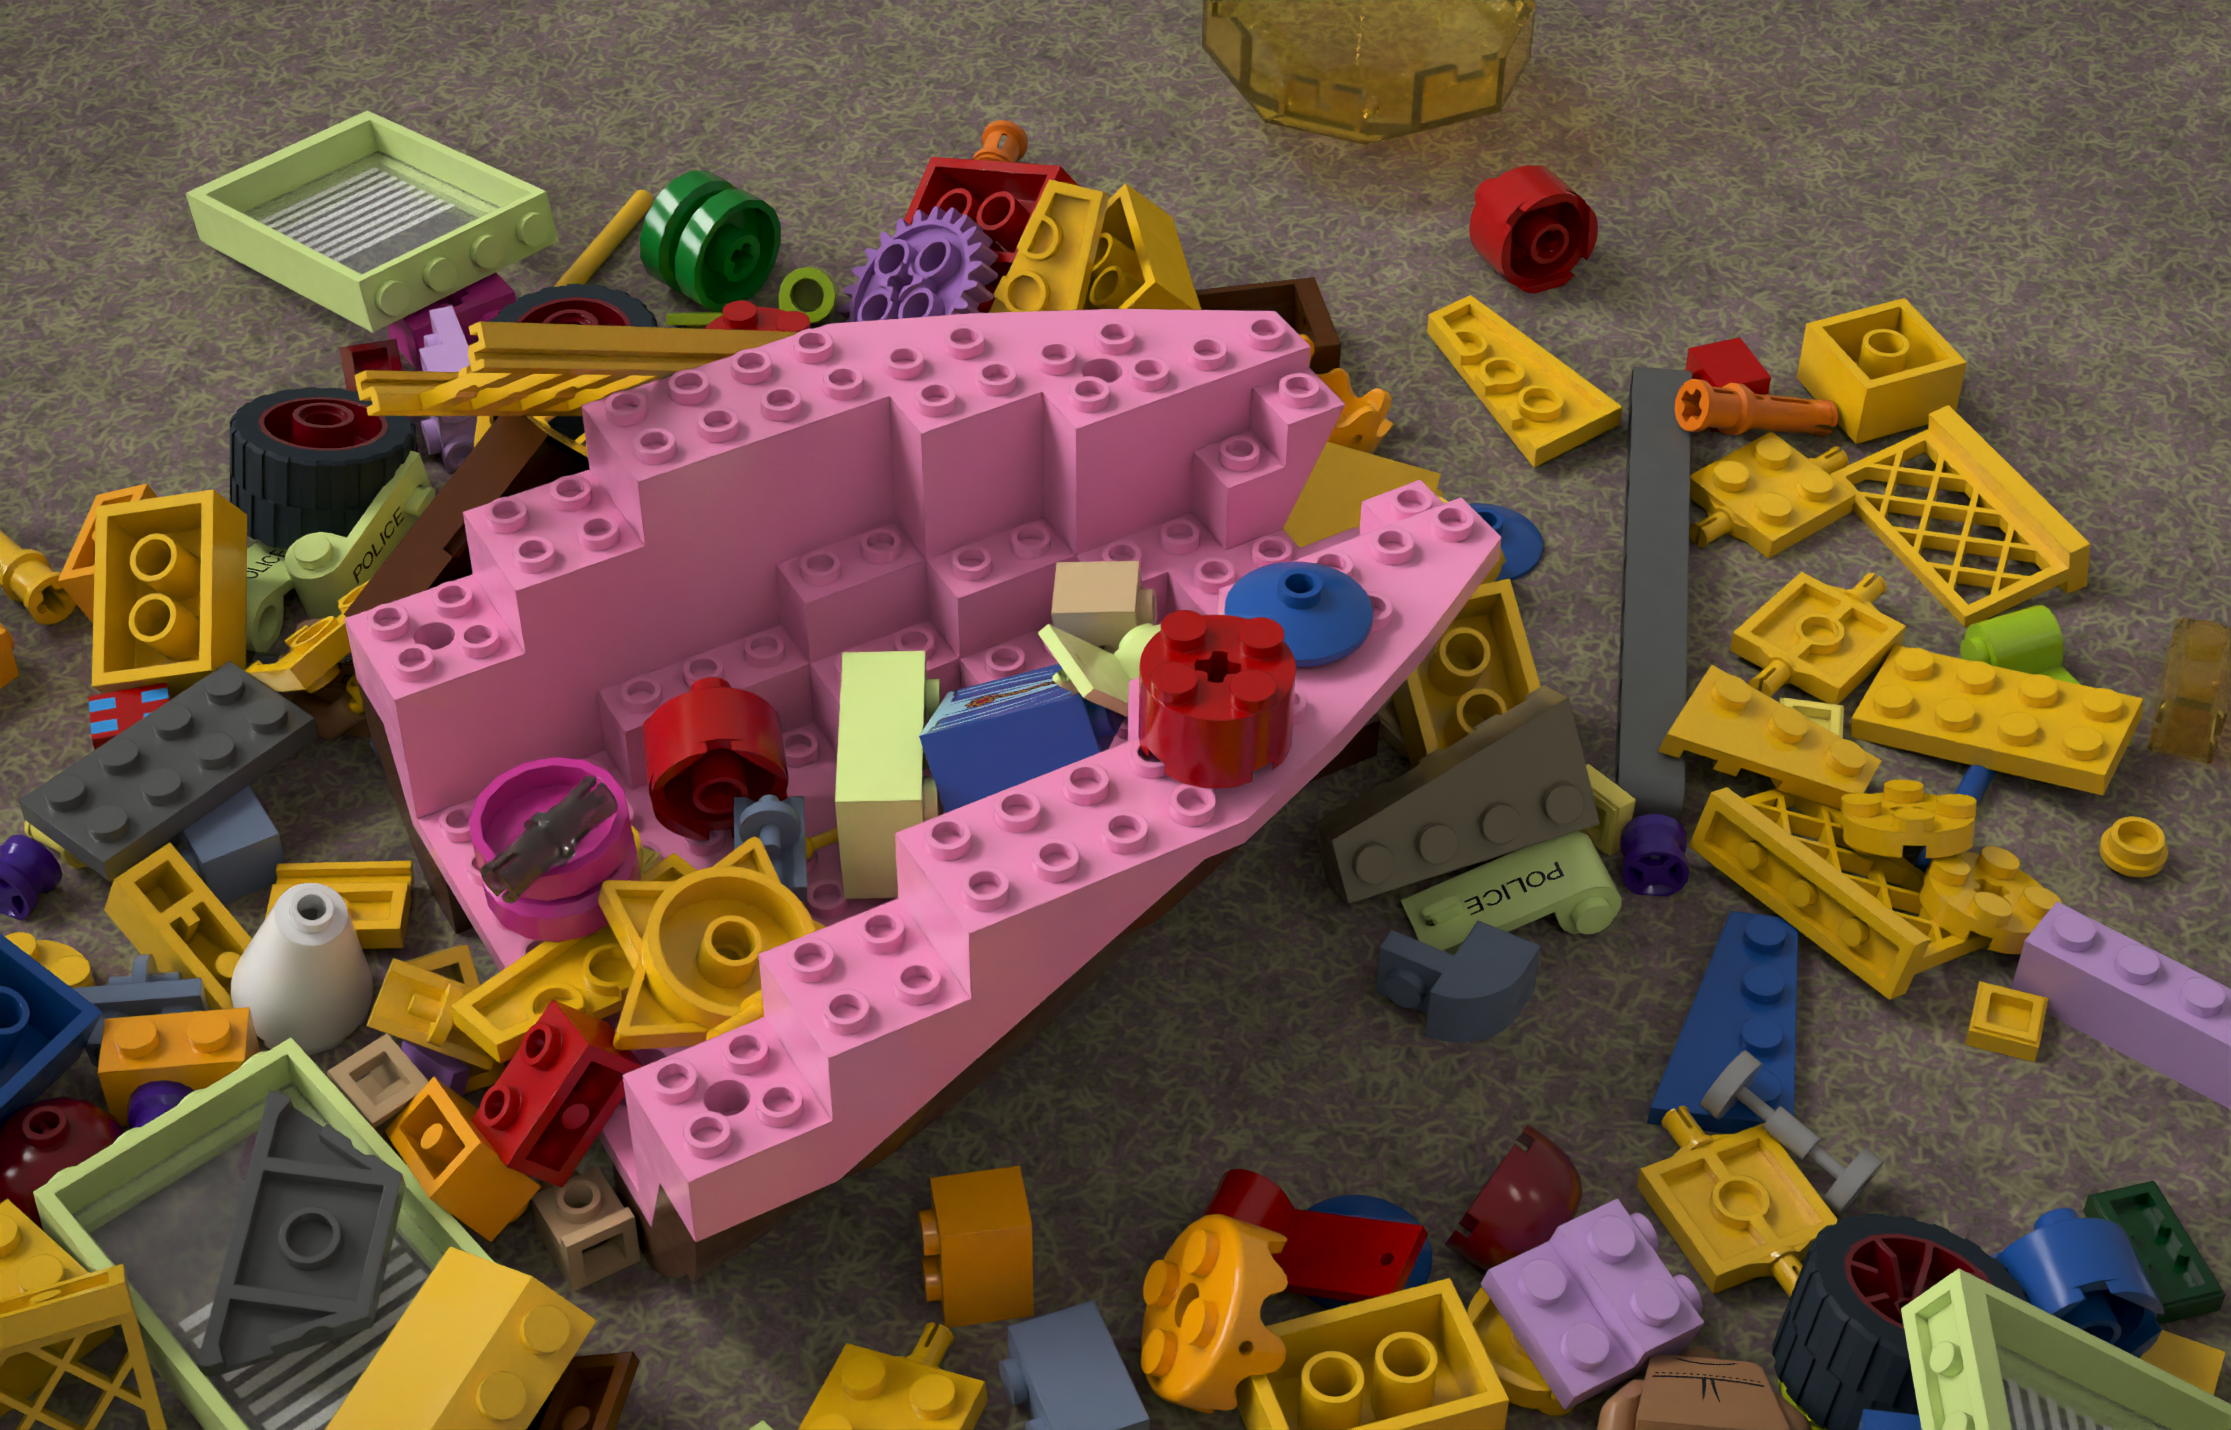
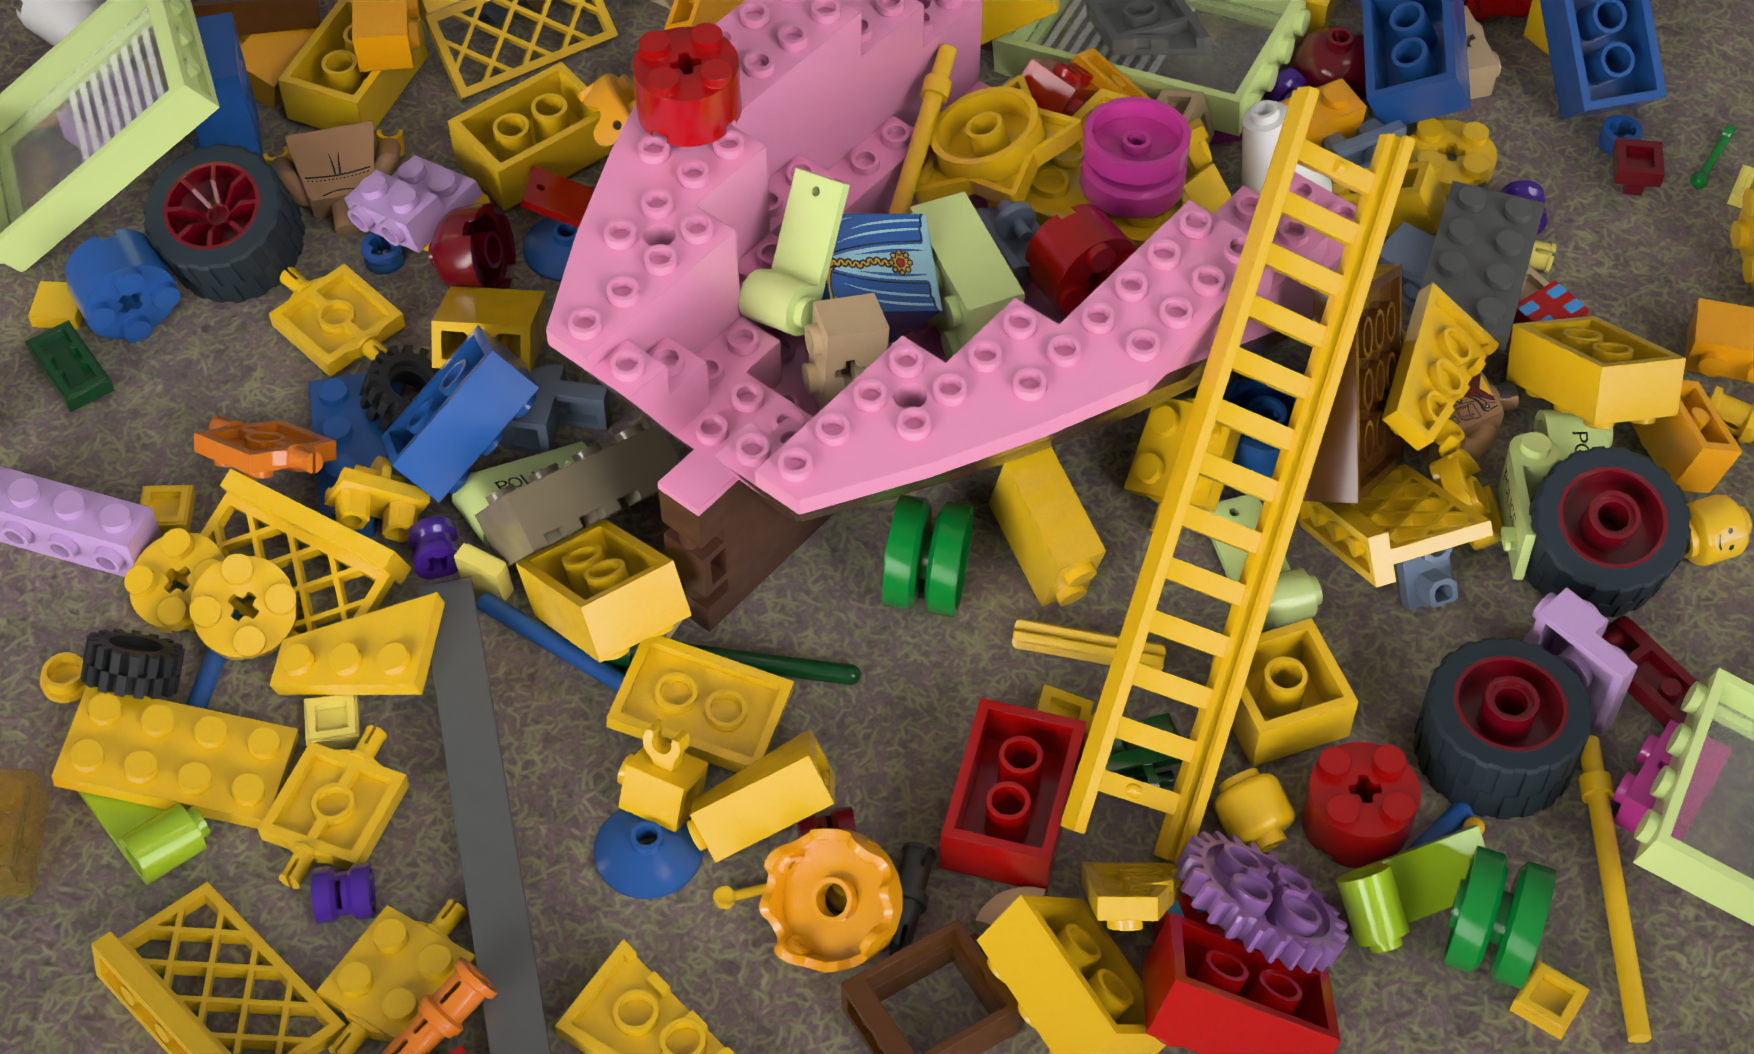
camera: 160 degrees right, 10 degrees up
clear smoke pin [480,776,618,904] -> none
blue dish [1224,561,1373,667] -> none
light grey wheel [1700,1050,1884,1218] -> none
none -> black tyre [80,629,185,699]
none -> orange plate [194,415,336,479]
none -> dark purple wheel [311,862,376,924]
none -> yellow hips [324,456,430,543]
none -> black tyre [359,344,440,432]
none -> blue brick [381,325,539,502]
none -> yellow brick [431,286,546,373]
none -> yellow head [1683,494,1752,567]

